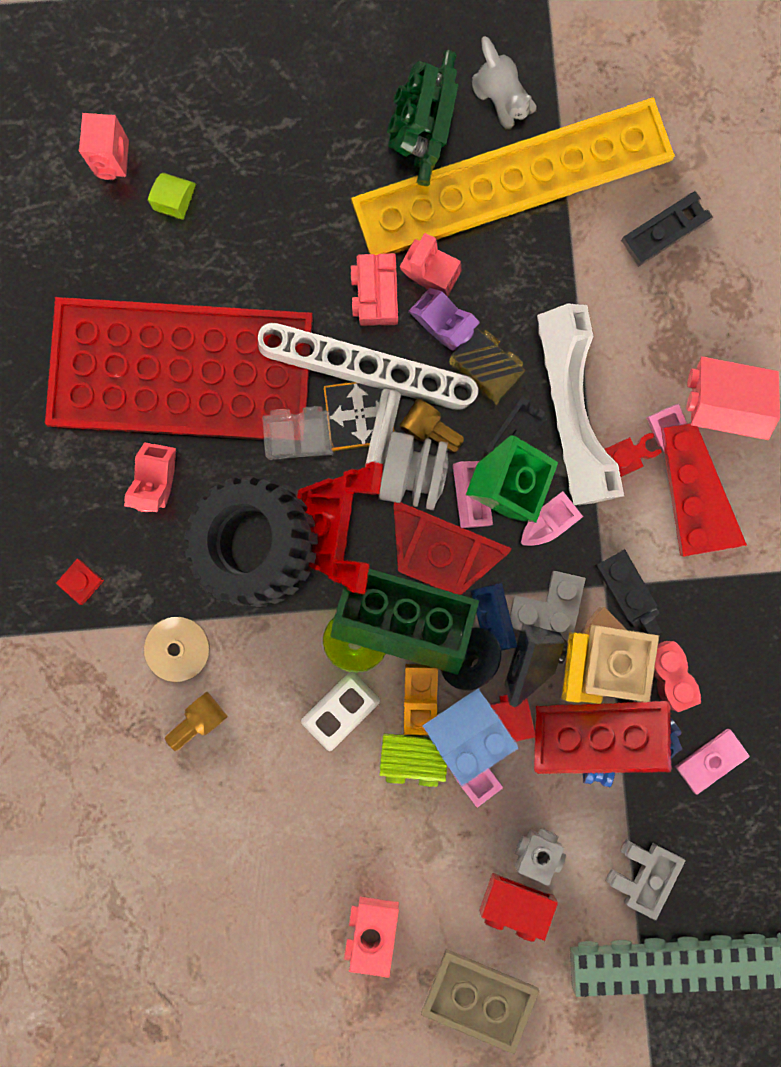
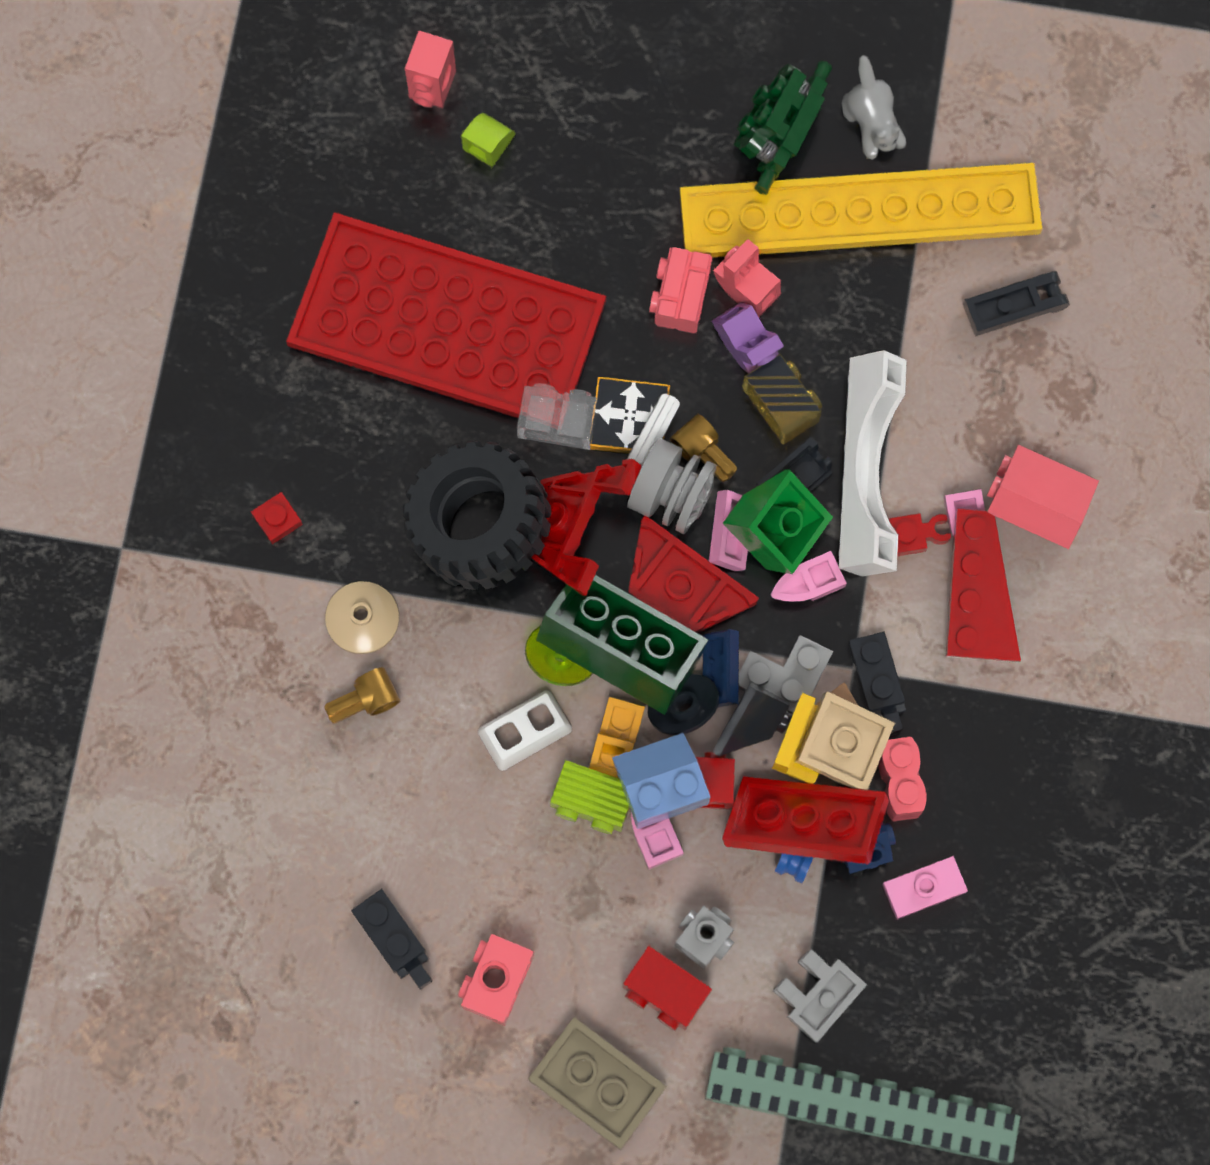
camera: 10 degrees right, 10 degrees down
coral brick [125,442,176,512] -> none
white beam [258,323,478,410] -> none
none -> black hinge [351,889,433,990]

